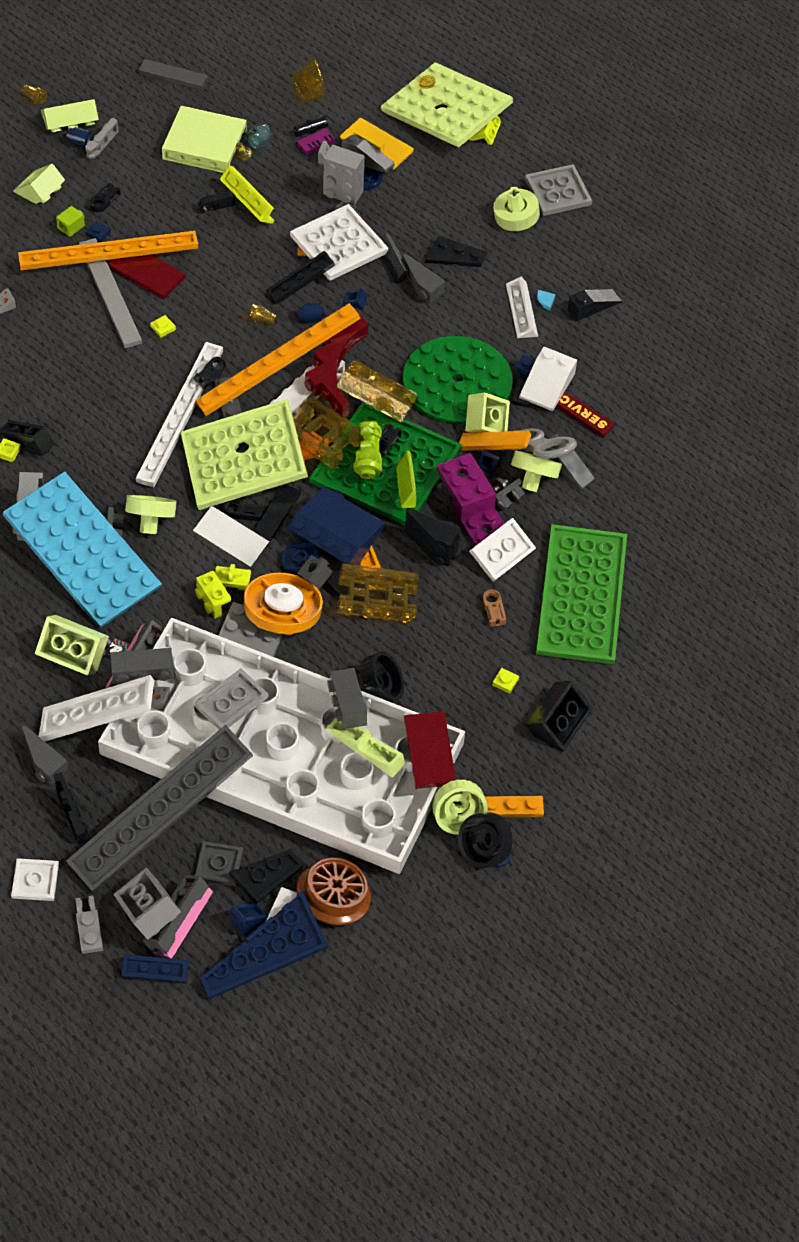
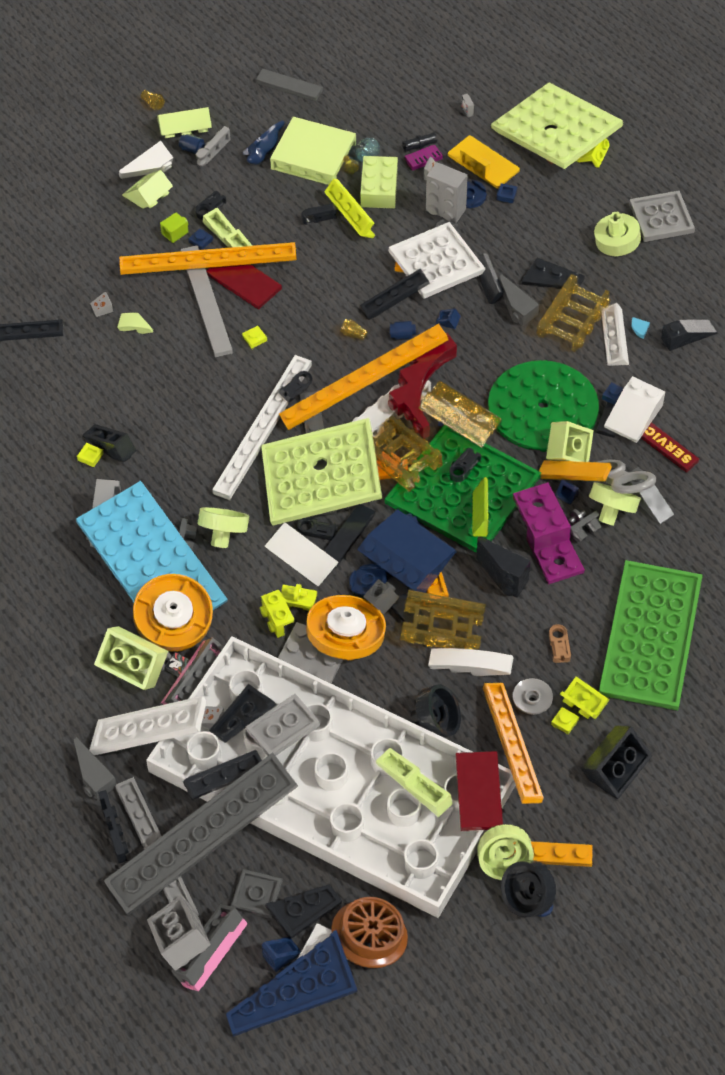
camera: 10 degrees right, 0 degrees up
white tile [11,859,59,901] -> none
light grey hinge [75,896,103,954] -> none
dark grey brick [110,648,174,684] -> none
dark blue plate [121,954,189,983] -> none
clear yellow slope [291,58,324,102] -> none
dark grey brick [327,668,367,729] -> none
dark grey slope [342,135,395,173] -> none
lime animal [353,421,382,479] -> none
clear yellow piece [419,75,436,89] -> none
white plate [469,518,536,581] -> none
none -> light grey tile [115,777,199,916]
none -> yellowish green slope [118,313,153,334]
none -> white slope [119,141,173,179]
none -> light orange piece [133,574,213,651]
none -> black plate [183,750,262,800]
none -> yellowish green slope [202,208,252,248]
none -> black wing [209,684,277,743]
none -> dark blue animal [242,120,285,165]
none -> yellowish green brick [361,156,398,208]
none -> white slope [428,648,513,676]
none -> light grey tile [462,94,474,117]
none -> light orange tile [483,683,543,804]
none -> dark blue plate [496,183,518,203]
none -> light grey dish [513,678,553,715]
none -> clear yellow fence [537,274,611,352]
none -> neon yellow bracket [560,677,609,719]

